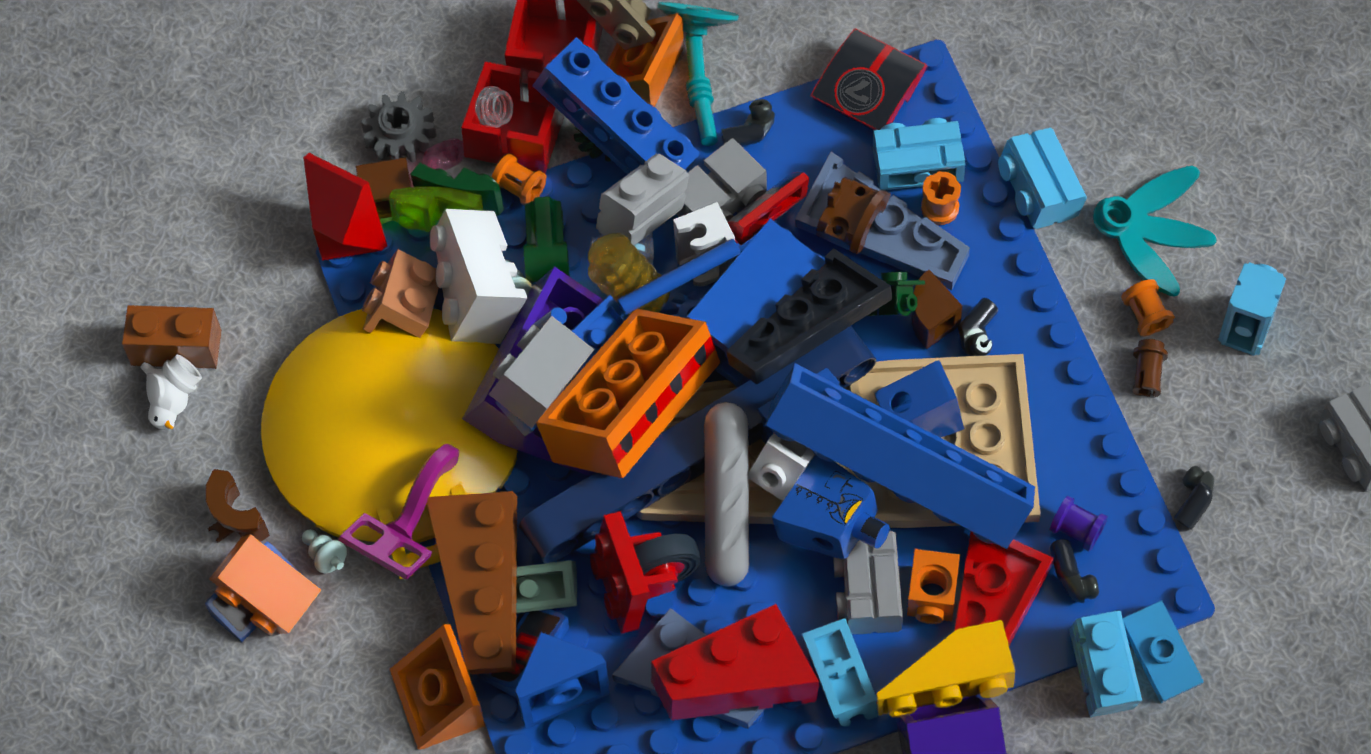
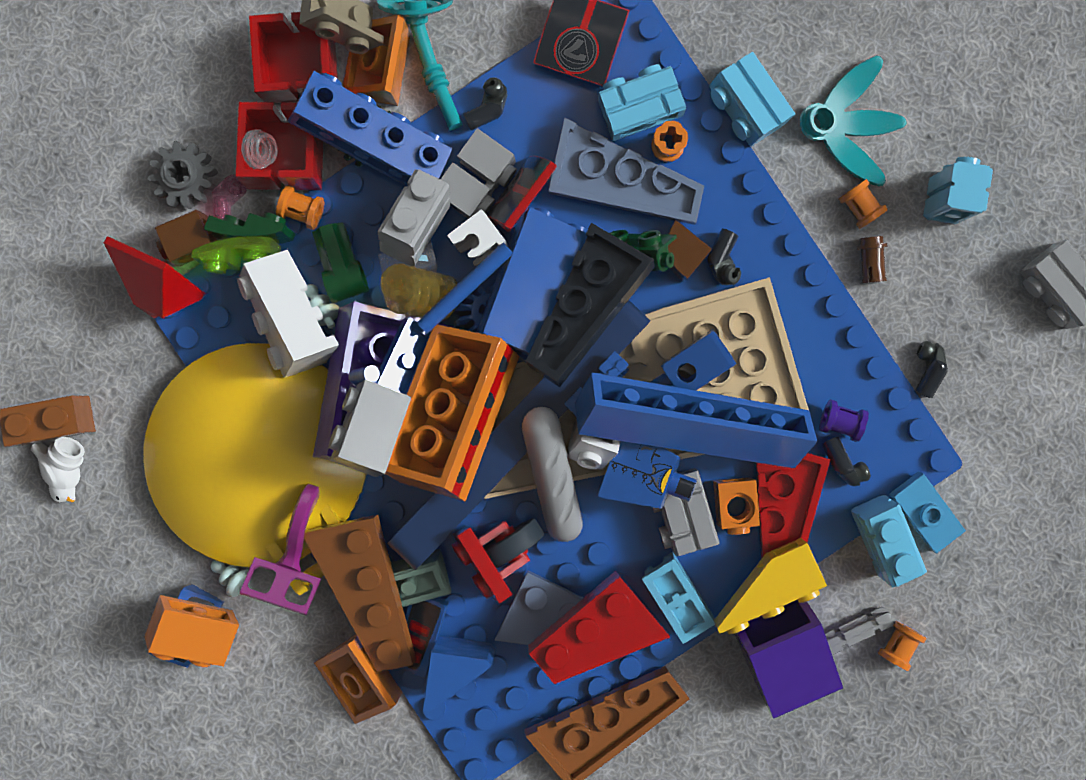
camera: 15 degrees left, 25 degrees up
reddish brown piece [206,469,270,543] -> none
nougat bracket [362,249,439,338] -> none
reddish brown piece [816,177,891,254] -> none

